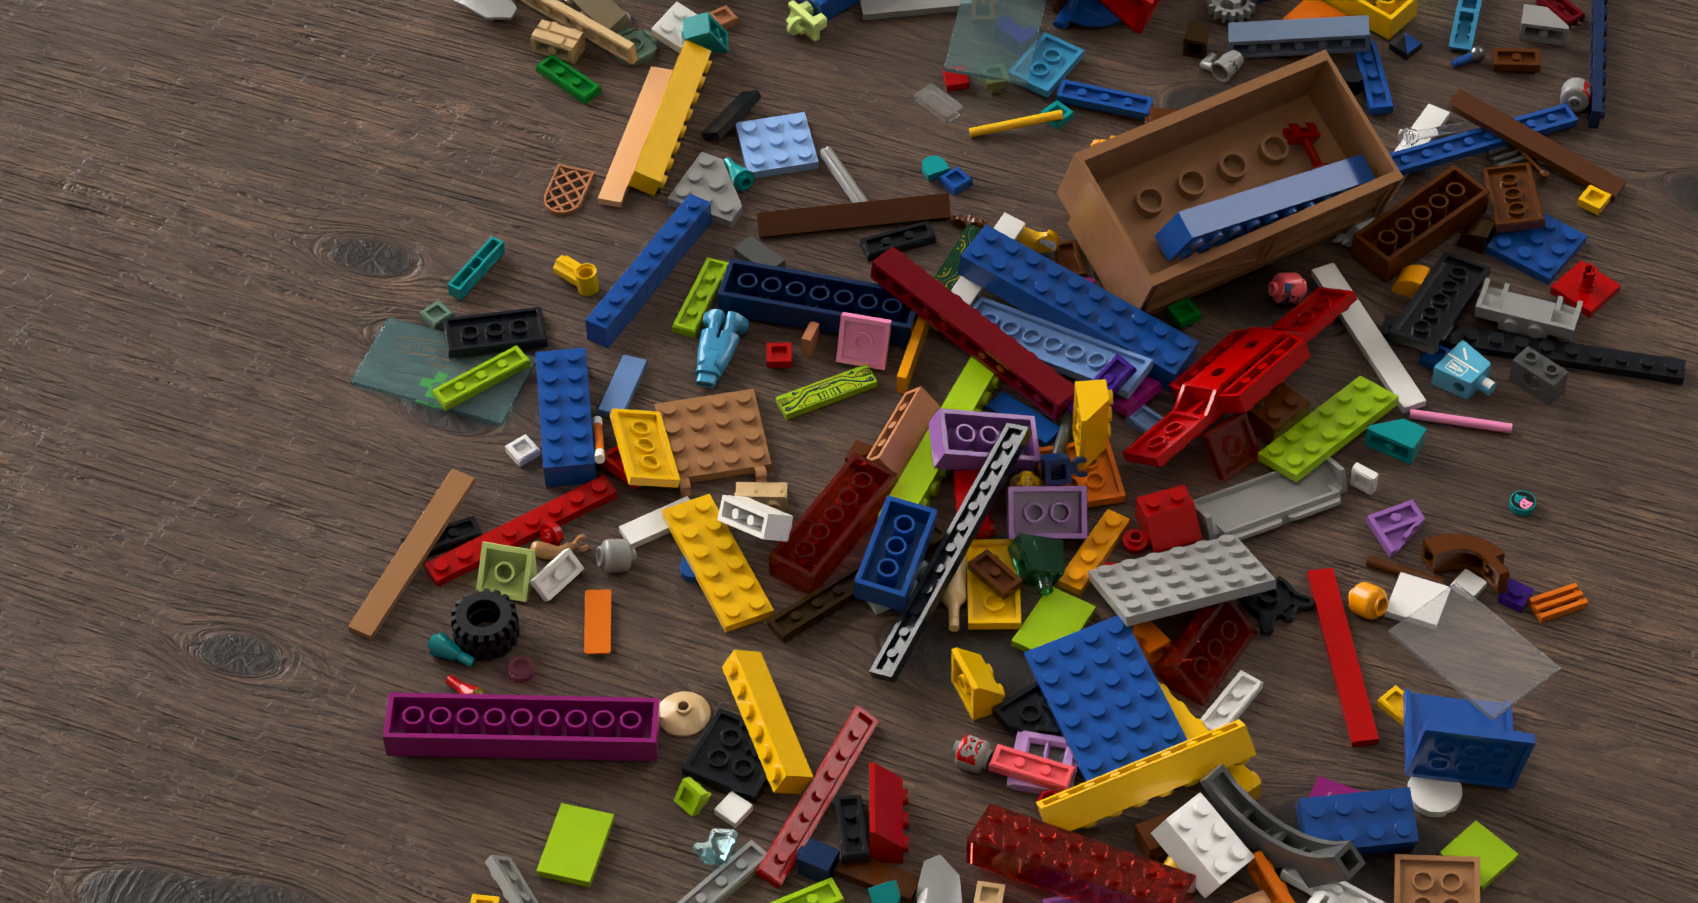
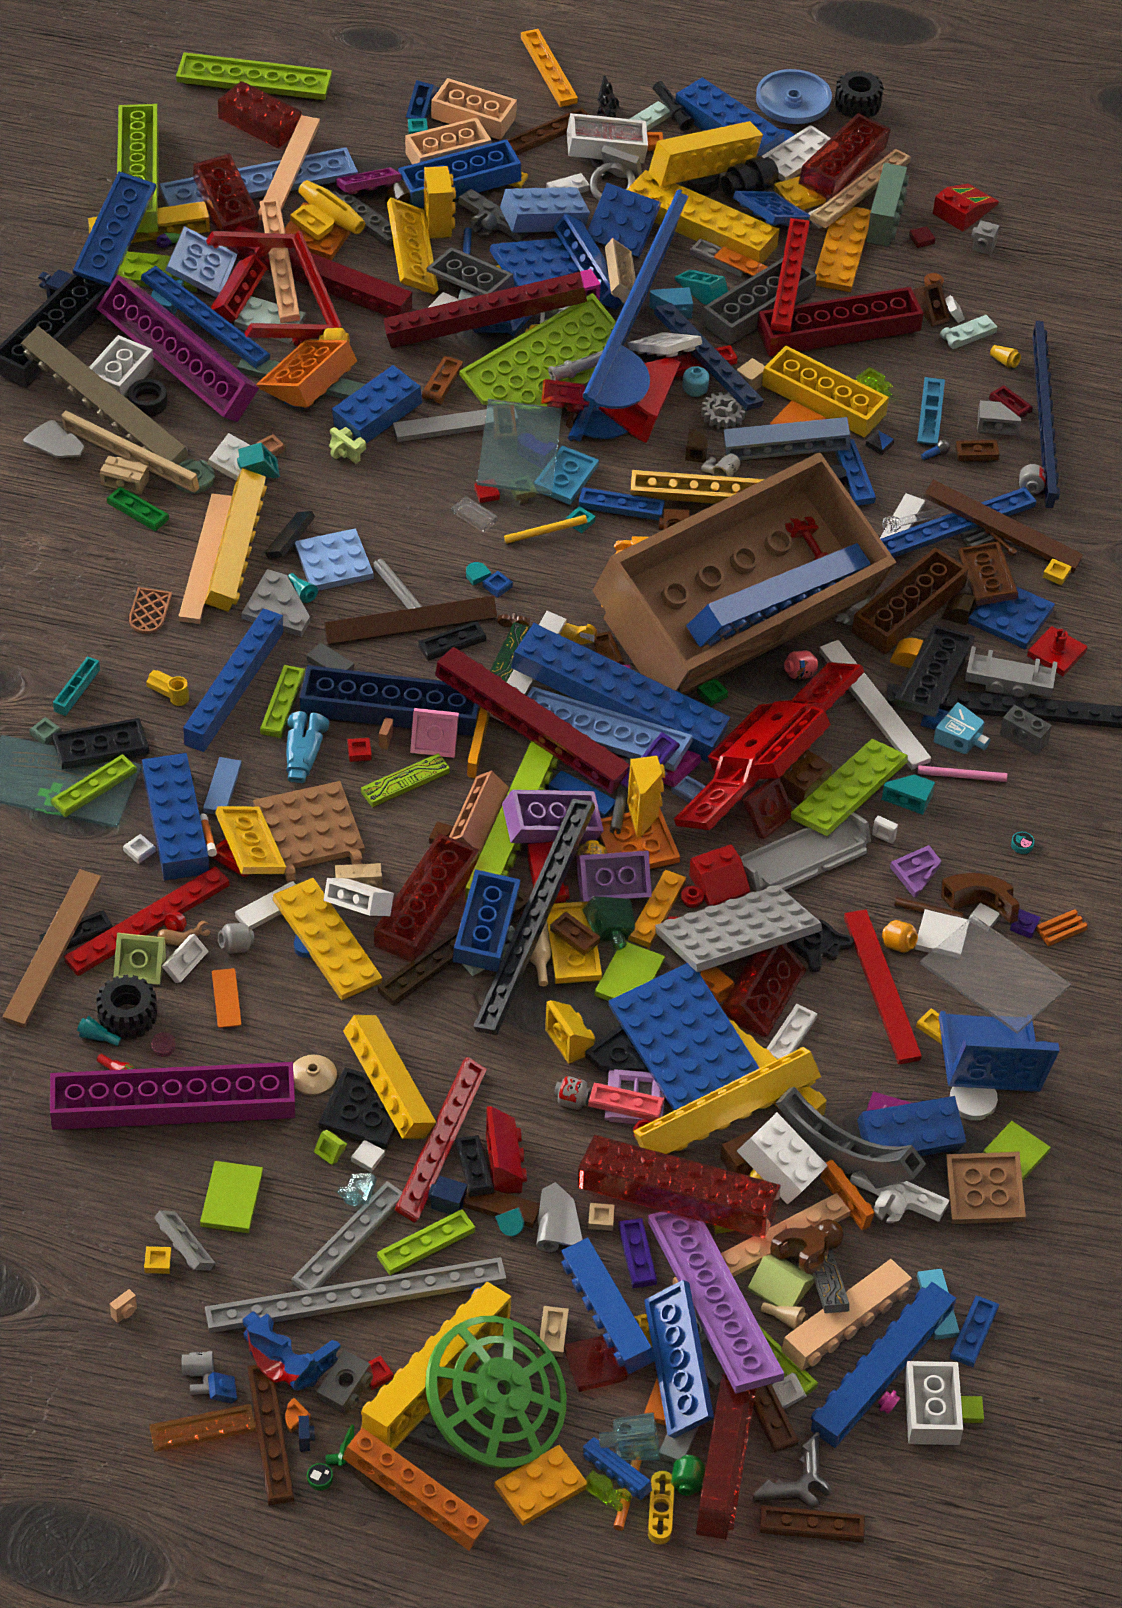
camera: 10 degrees left, 0 degrees up
dark blue brick [1040,452,1088,486] -> none
none -> yellow brick [630,470,765,504]

